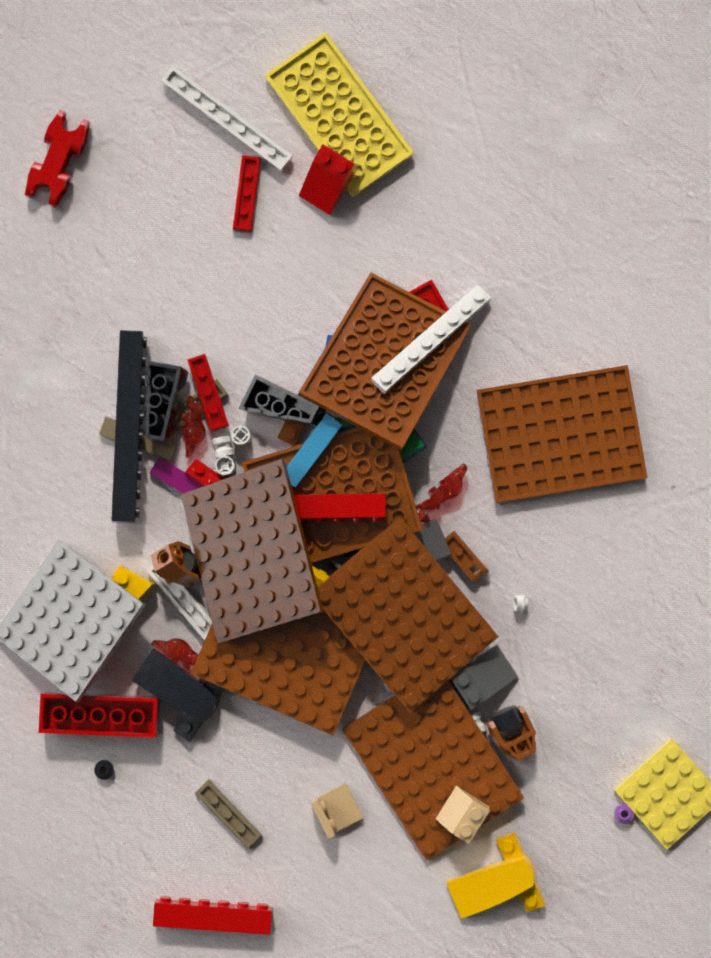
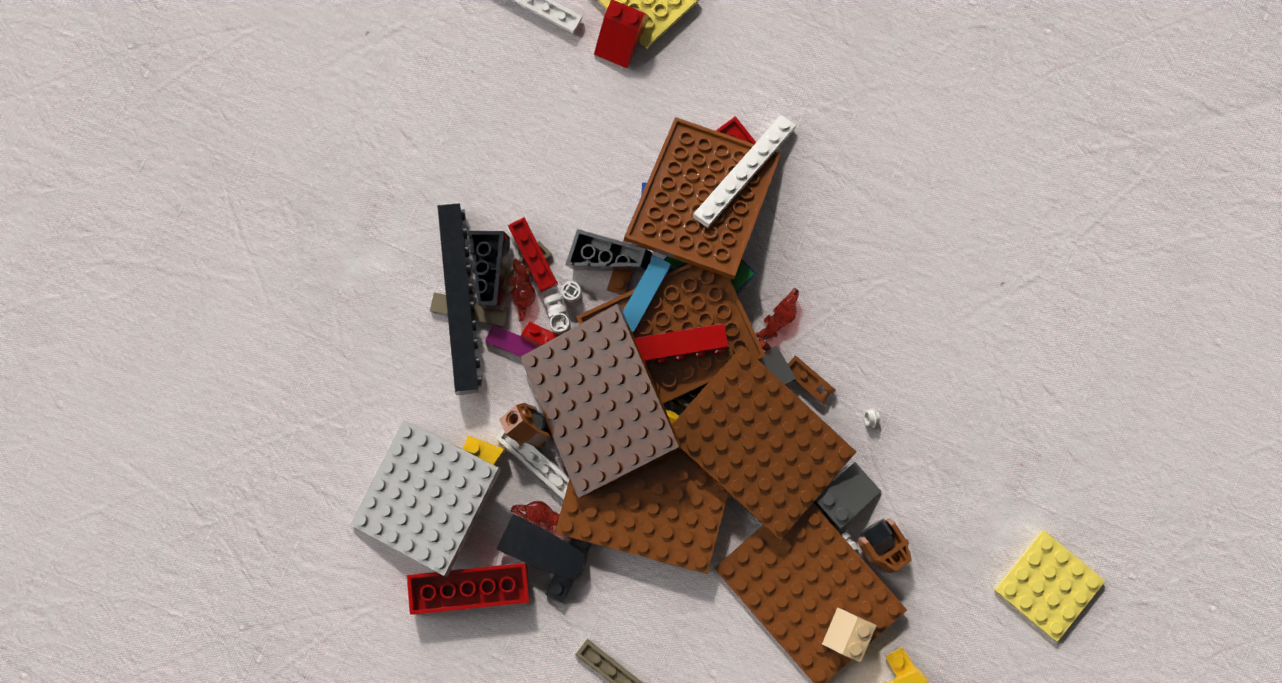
camera: 15 degrees left, 5 degrees down
red piece [24,110,90,208] -> none
black plate [94,760,114,780] -> none
red tile [232,155,261,233] -> none
tan bracket [311,783,363,839] -> none
dark orange plate [476,365,648,503] -> none
medium lavender plate [614,804,634,824] -> none

